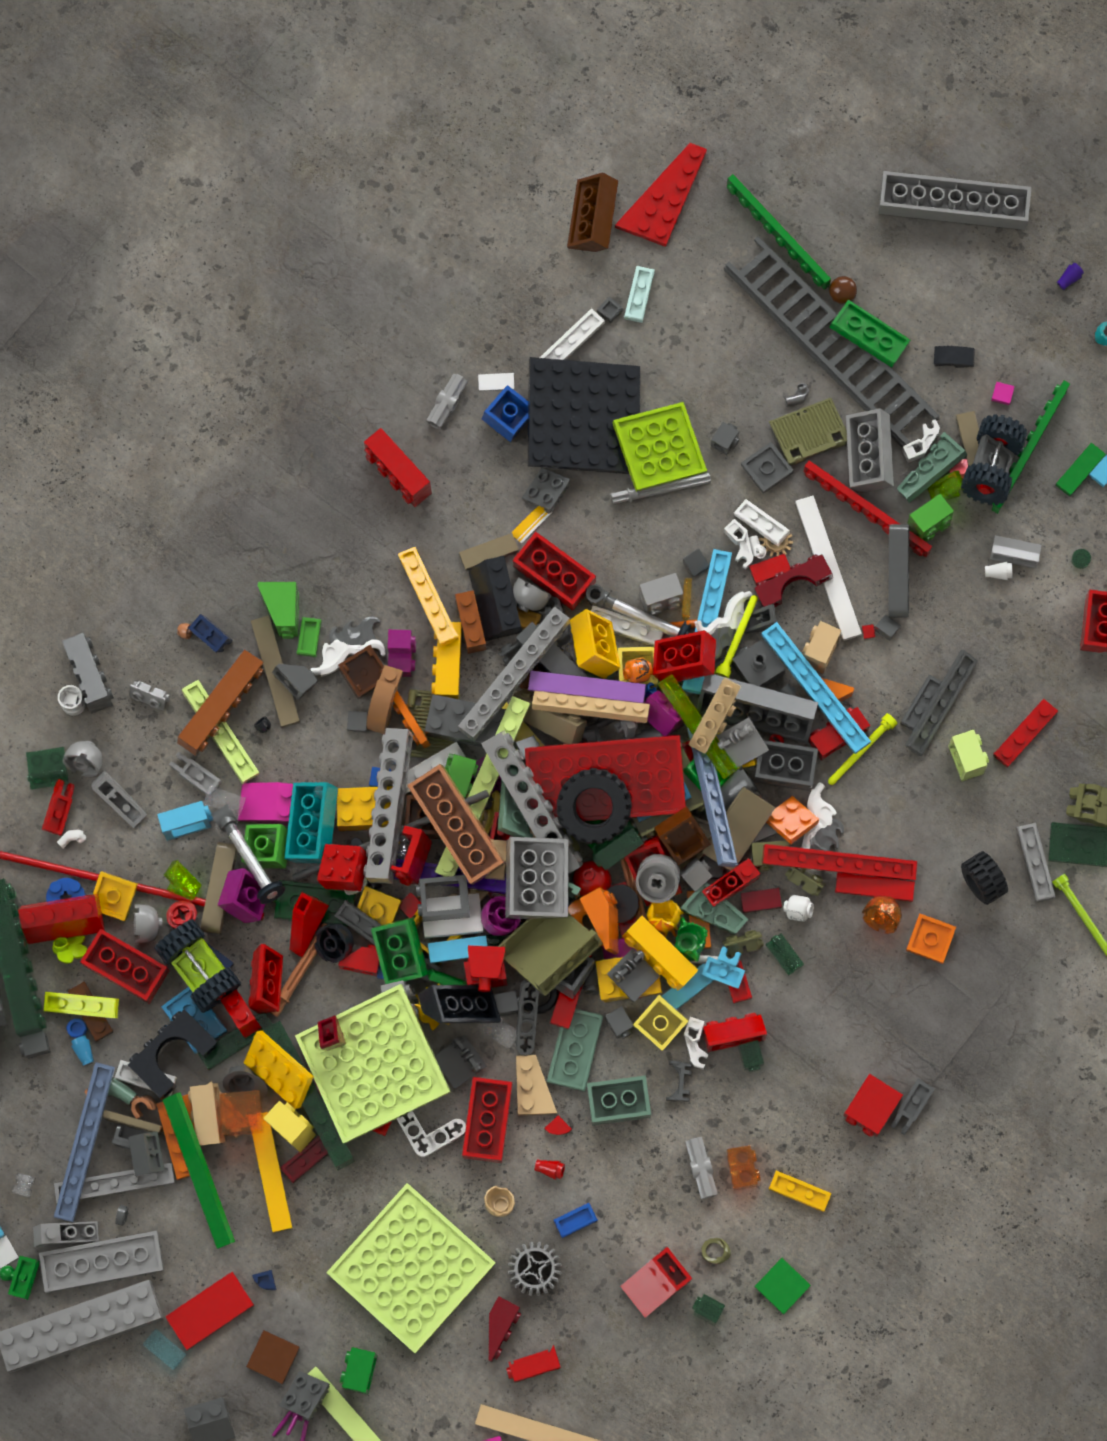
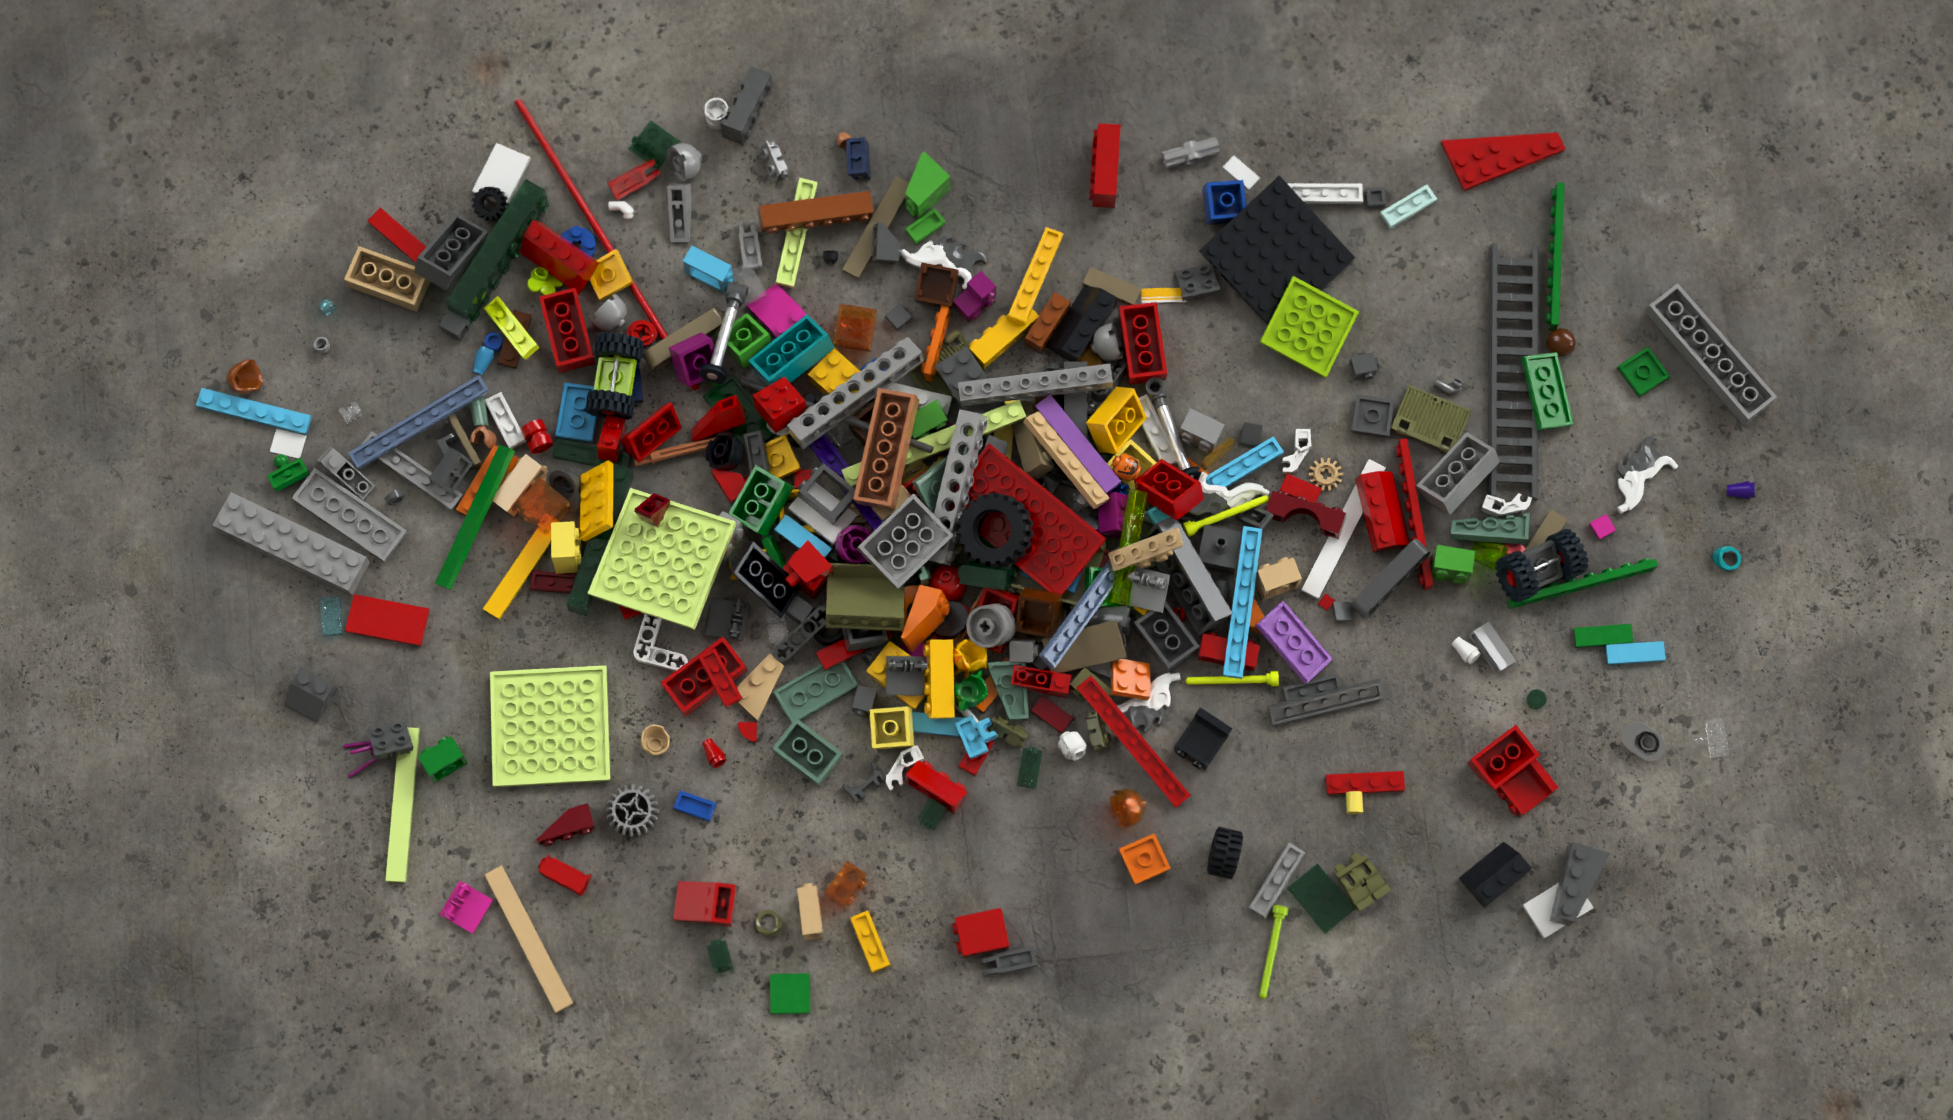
camera: 40 degrees right, 0 degrees up
black arch [128,1009,219,1101] -> none
clear neon green slope [164,860,202,900] -> none
reddish brown tile [246,1330,300,1384] -> none
dark blue tile [252,1270,277,1291] -> none
medium nougat arch [366,665,403,734] -> none
red panel [390,826,432,886] -> none
reddish brown slope [567,172,618,252] -> none
light grey axle [611,473,711,504] -> none
light grey piece [685,1137,718,1199] -> none
white tile [734,499,790,546] -> none
white arm [749,536,767,559] -> none
red tile [835,872,915,902] -> none
black slope [934,346,975,368] -> none
yellowish green brick [948,730,989,781] -> none
none -> red wheel [521,419,554,454]
none -> red tile [698,648,743,708]
none -> tan window [797,883,824,941]
none -> clear orange brick [833,304,878,352]
none -> black panel [1173,707,1233,770]
none -> medium lavender tile [1255,601,1333,684]
none -> light yellow piece [1346,791,1363,814]
none -> red slope [1355,471,1409,553]
none -> green tile [1617,347,1670,398]
none -> piece [1617,436,1678,514]

